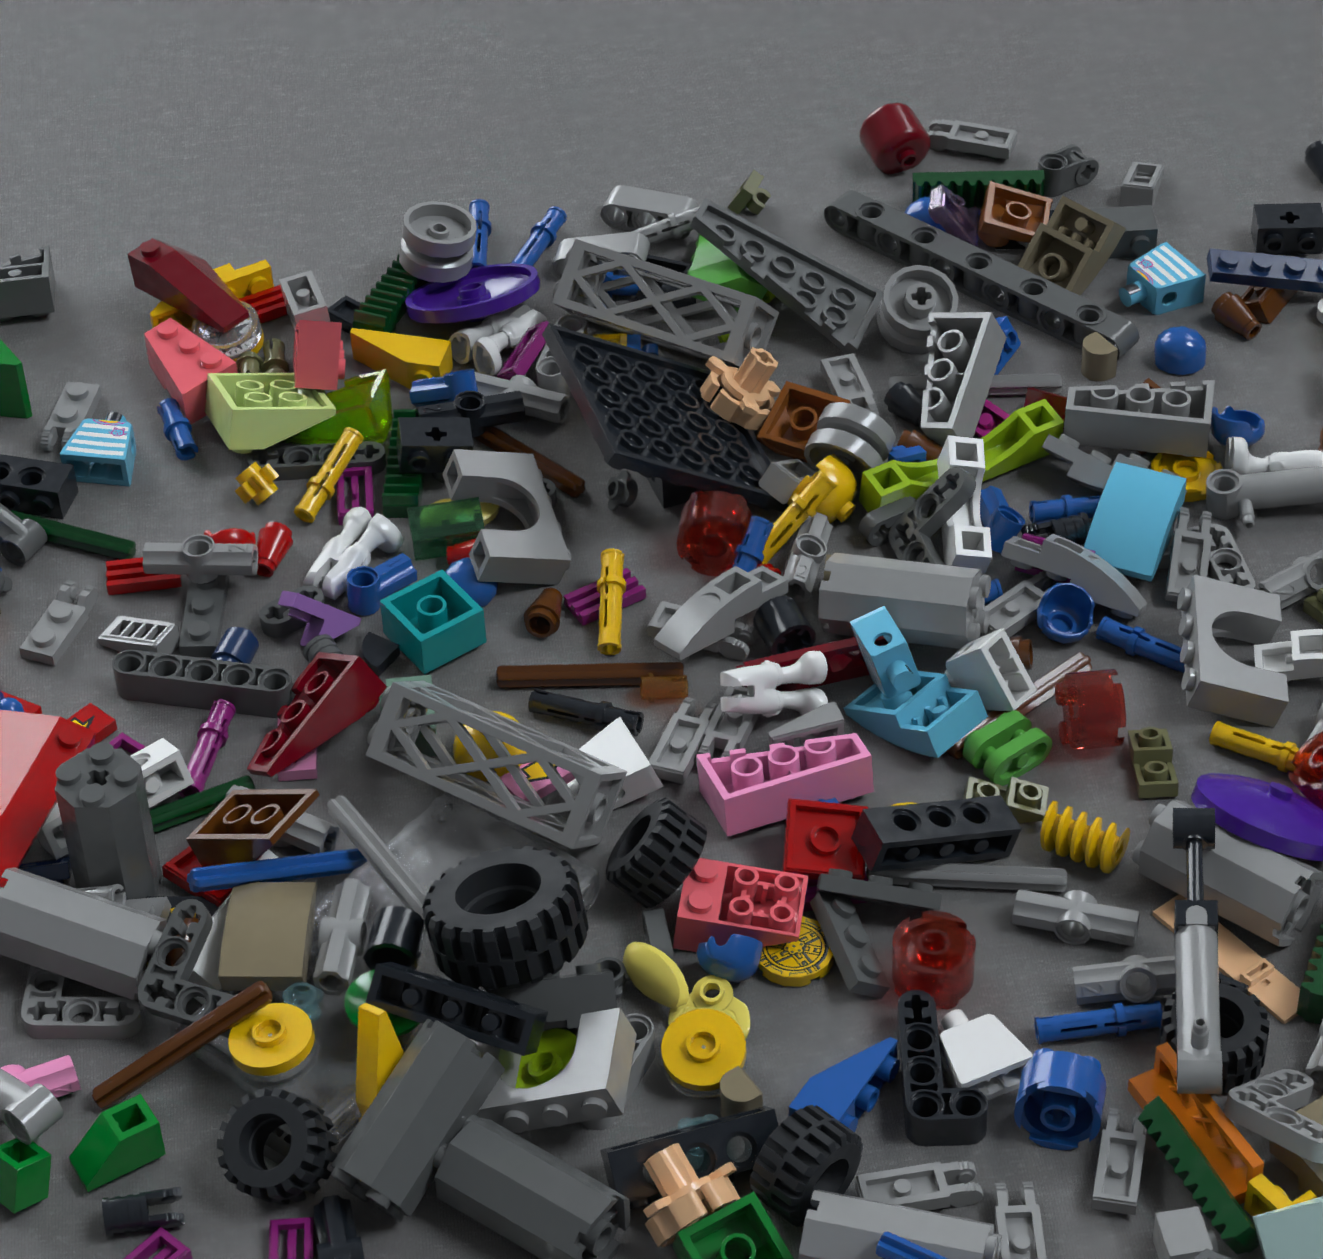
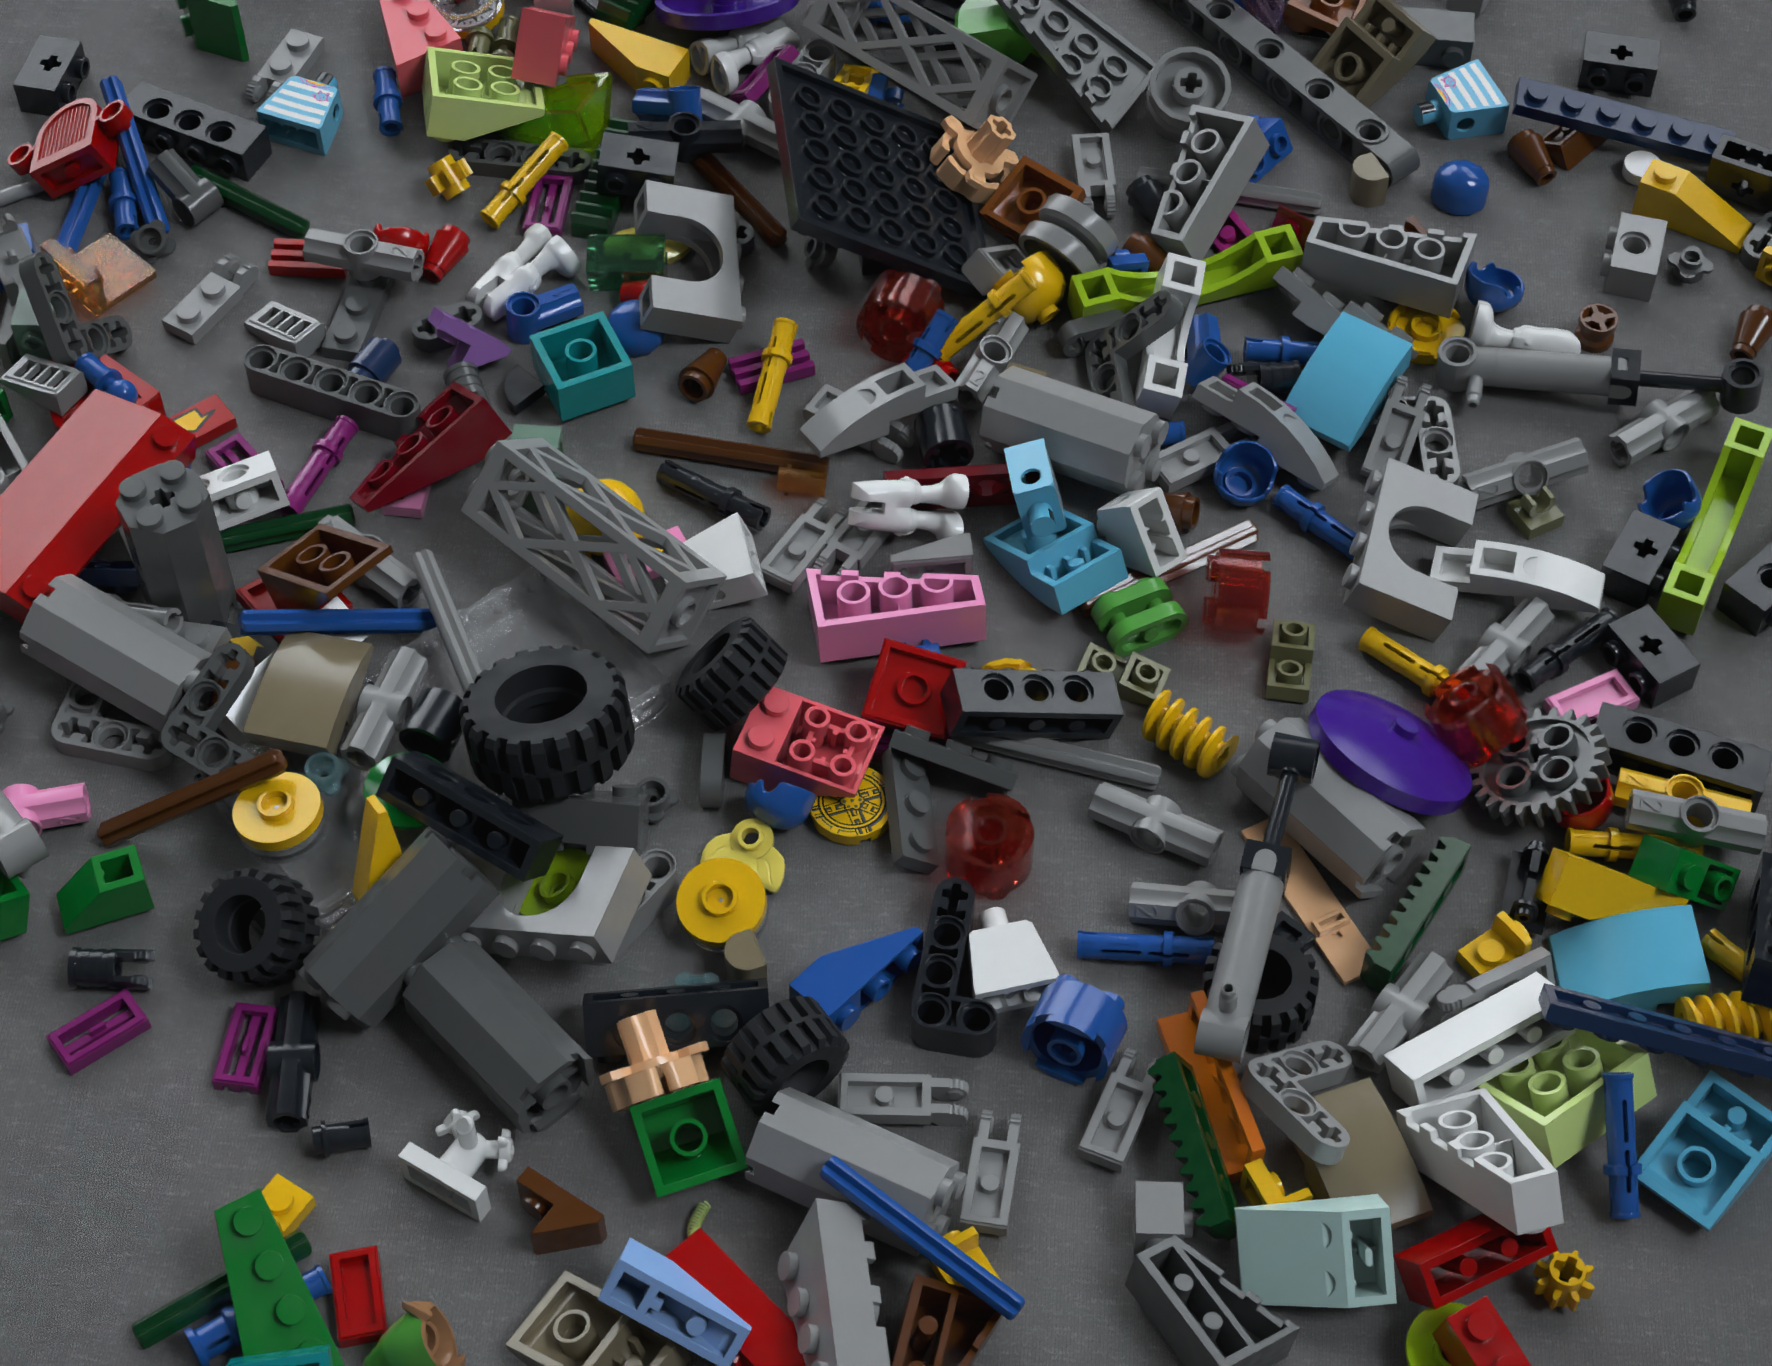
camera: 10 degrees right, 10 degrees up
light yellow arm [623,942,689,1008] -> none

